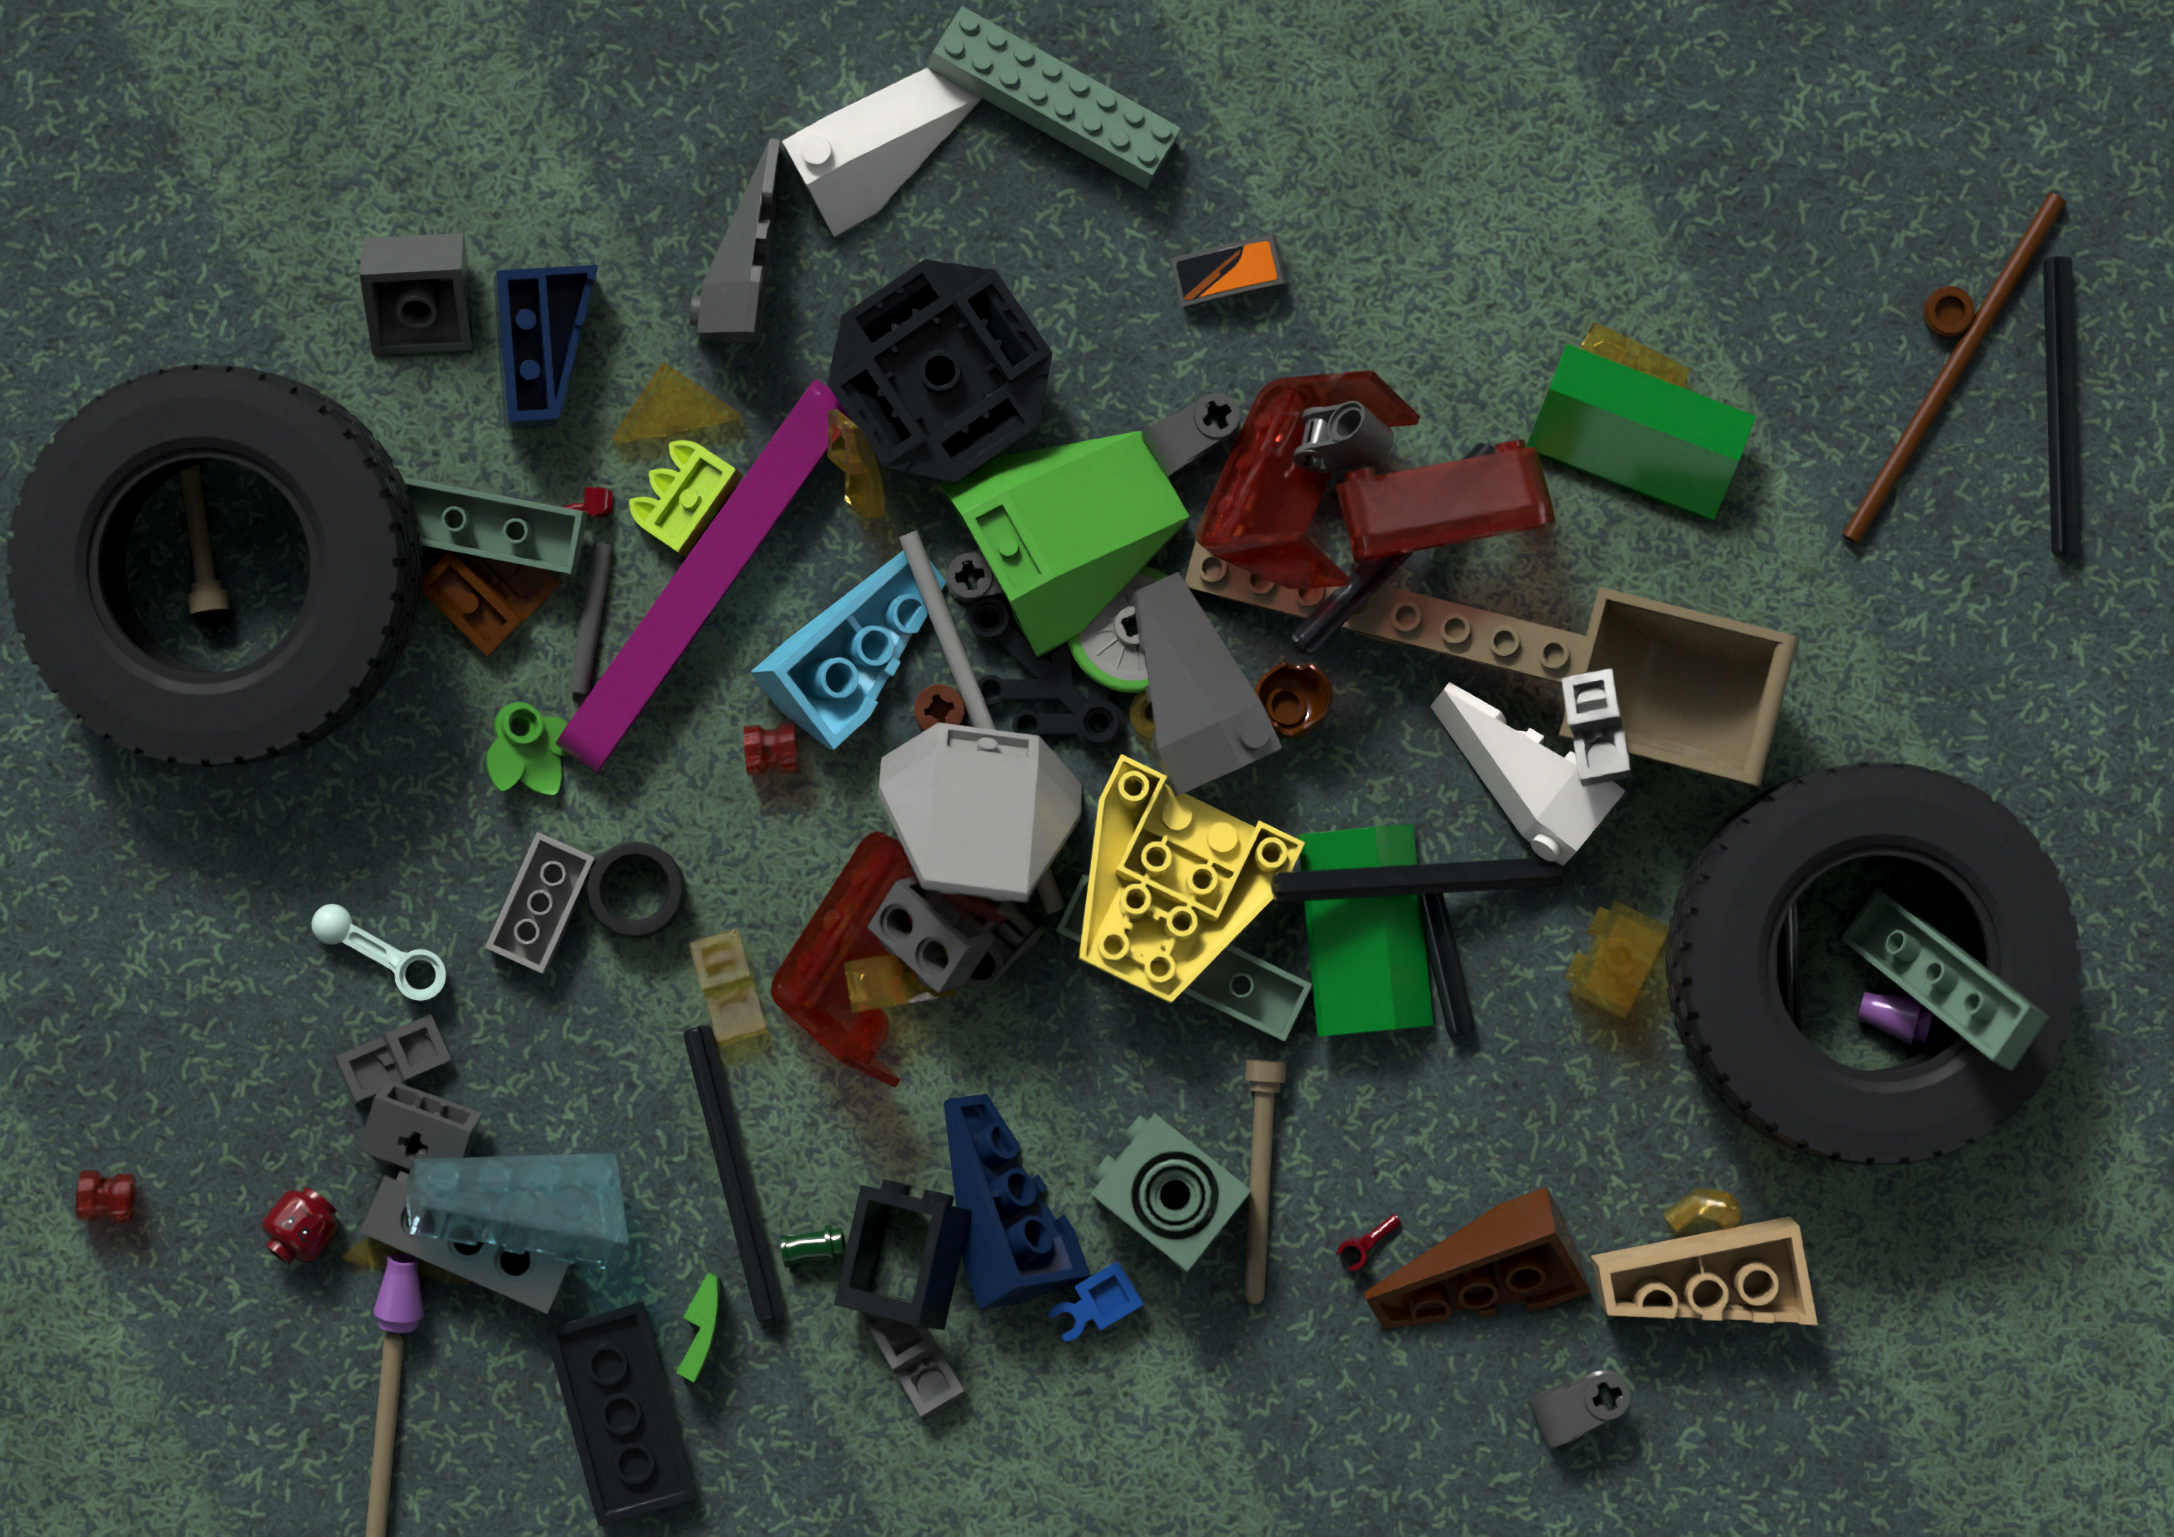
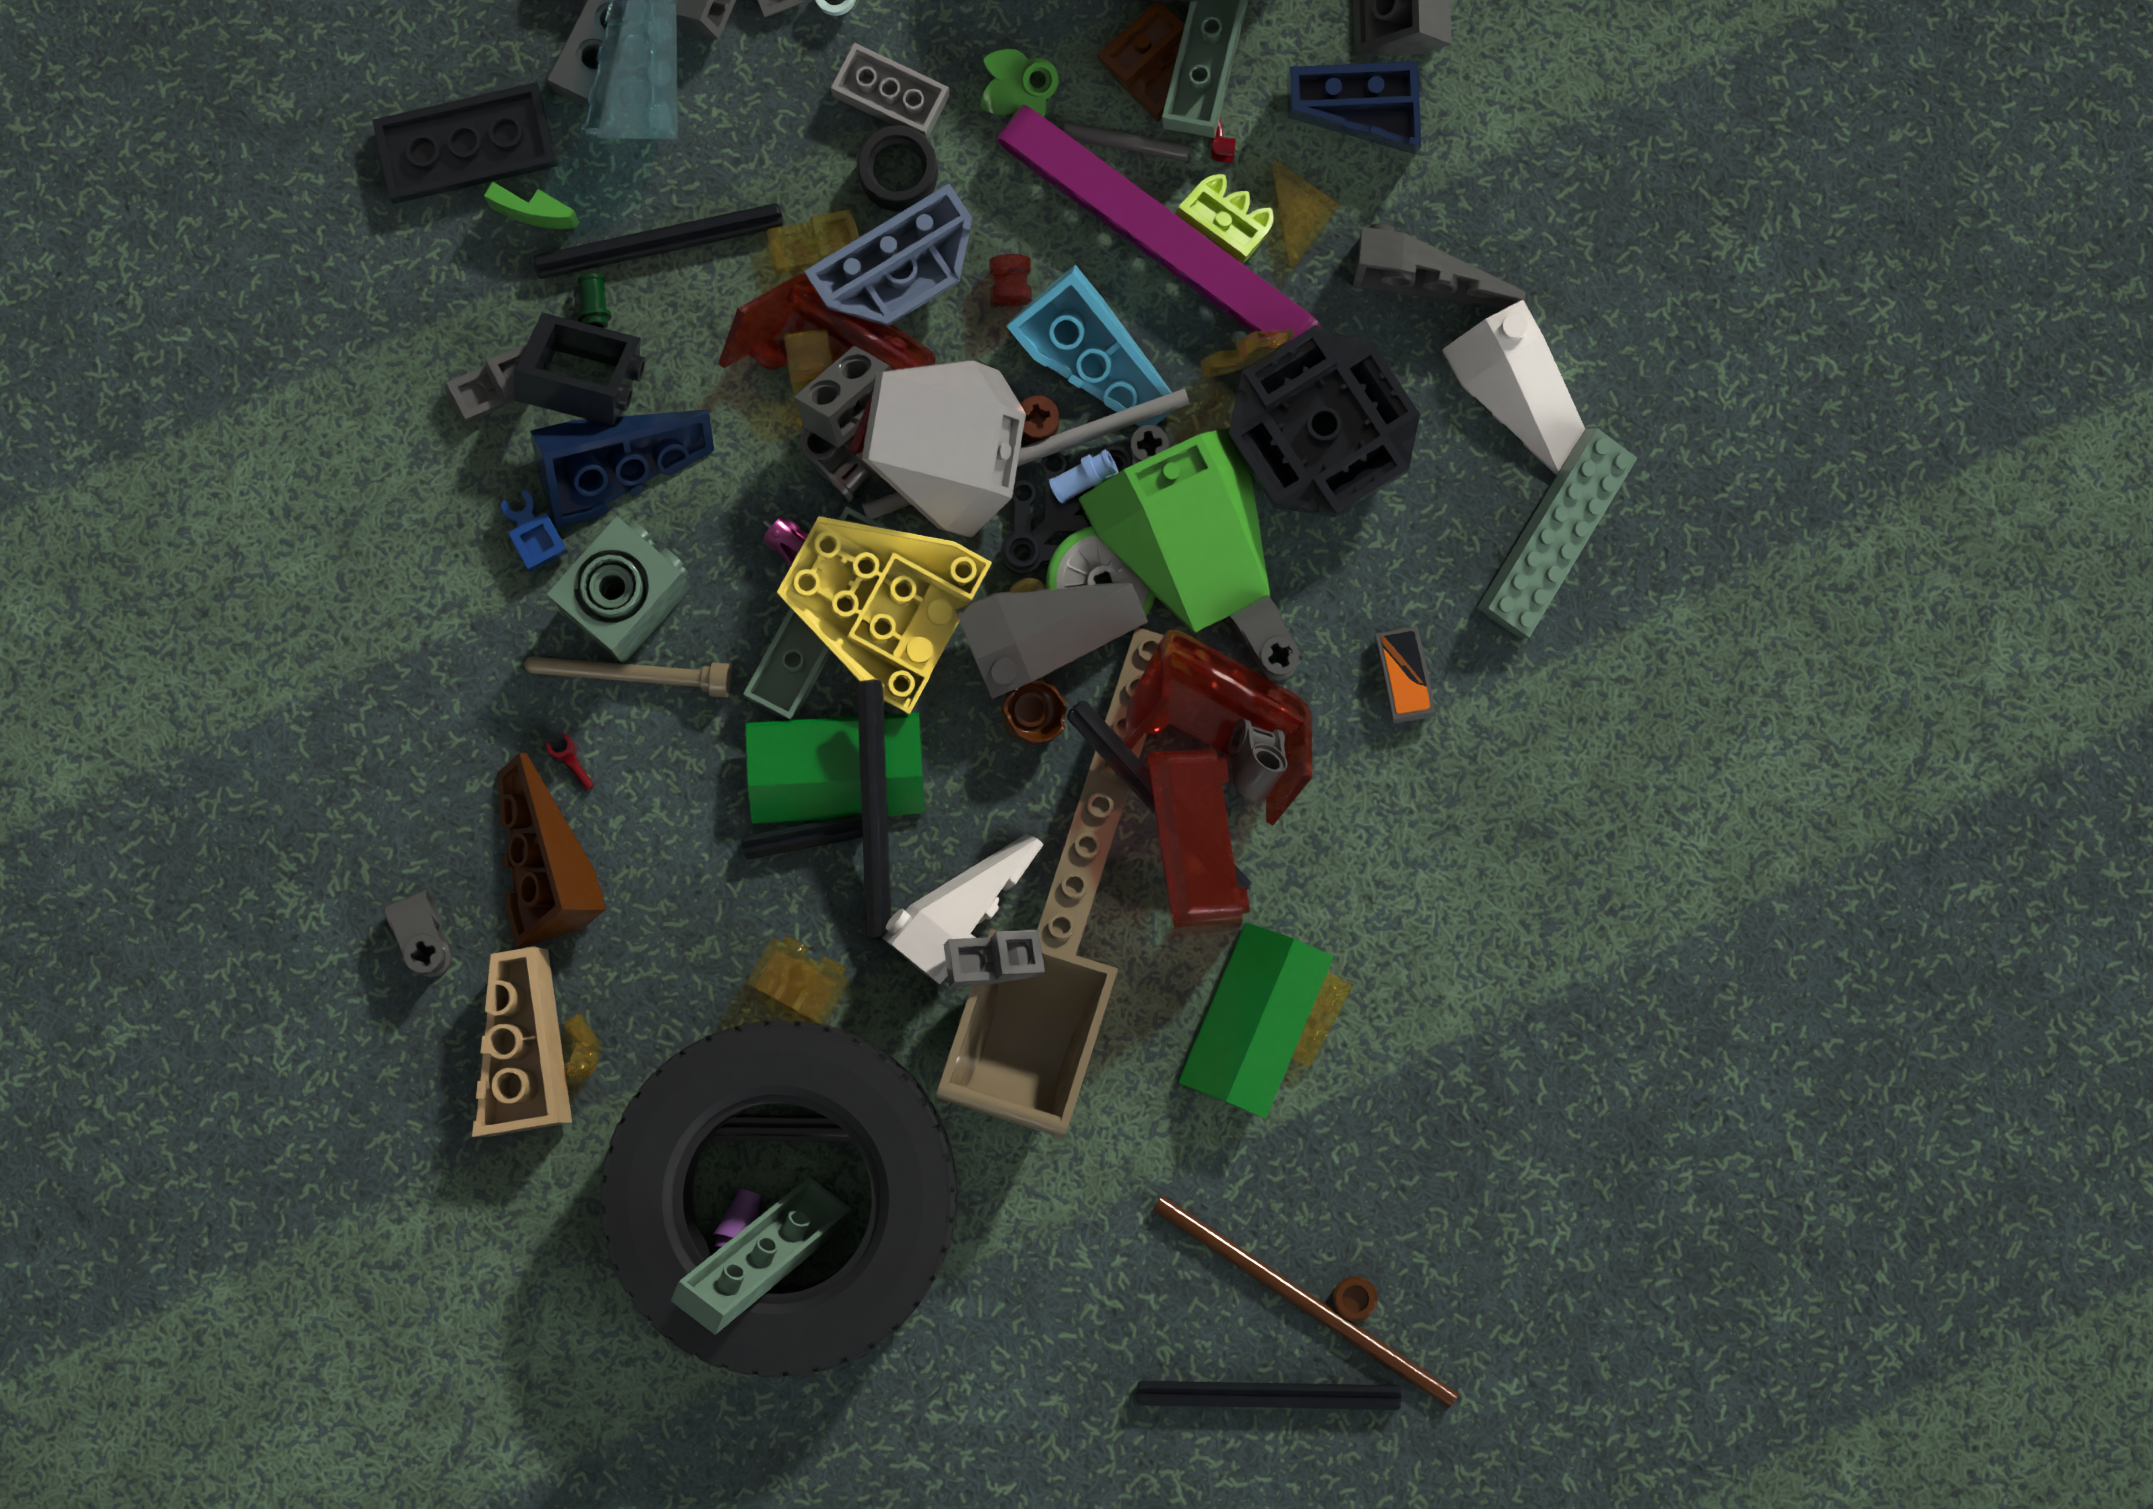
camera: 90 degrees right, 5 degrees down
none -> flat silver piece [763,516,808,567]
none -> sand blue wedge [804,184,972,326]
none -> light blue pin [1049,449,1119,504]

